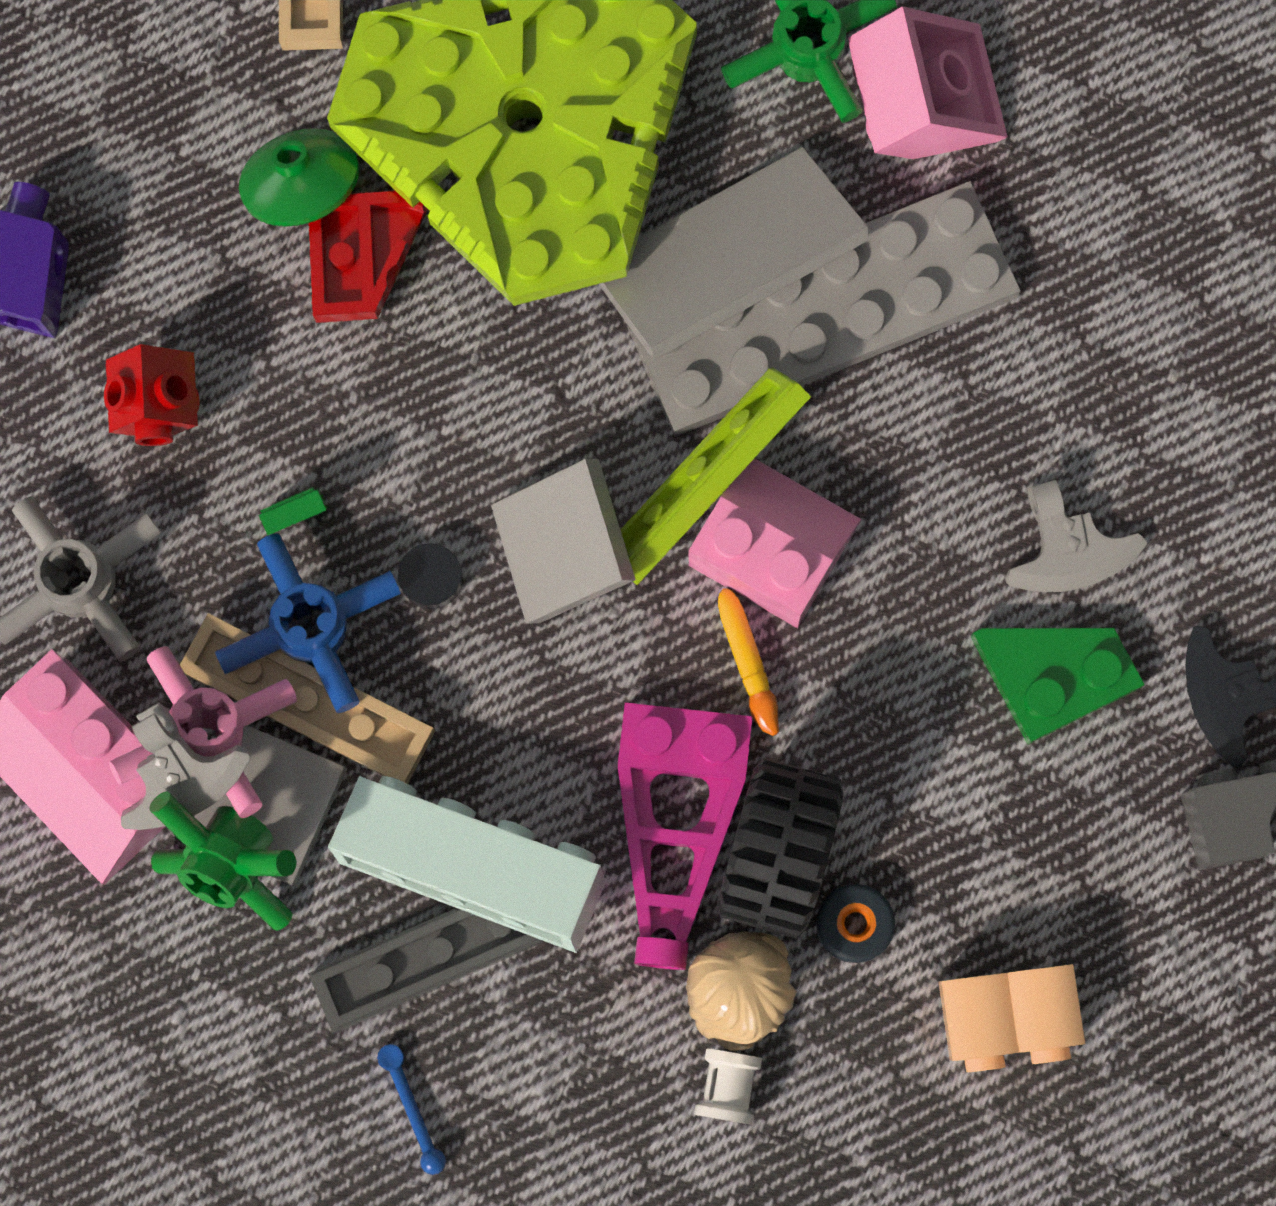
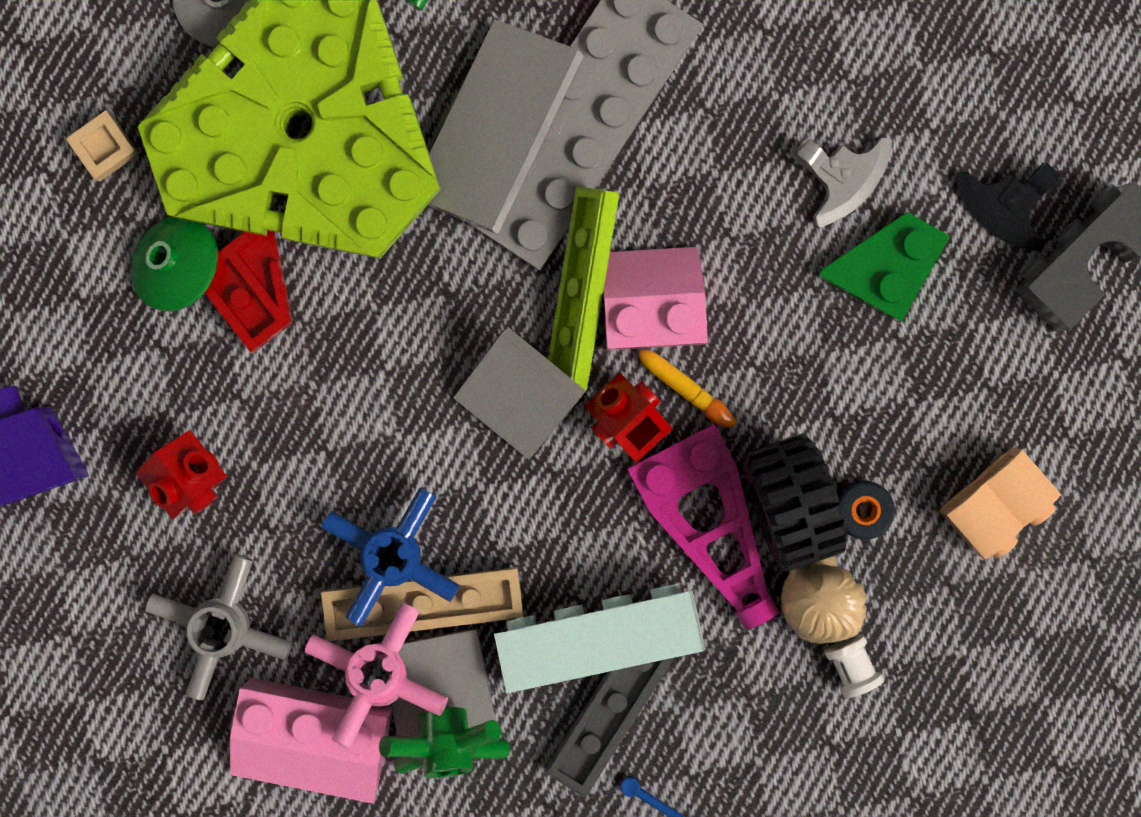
camera: 45 degrees left, 10 degrees up
light grey piece [121,702,251,830] -> none
green tile [258,486,328,536] -> none
black tile [398,543,463,609] -> none
none -> red brick [584,372,673,463]

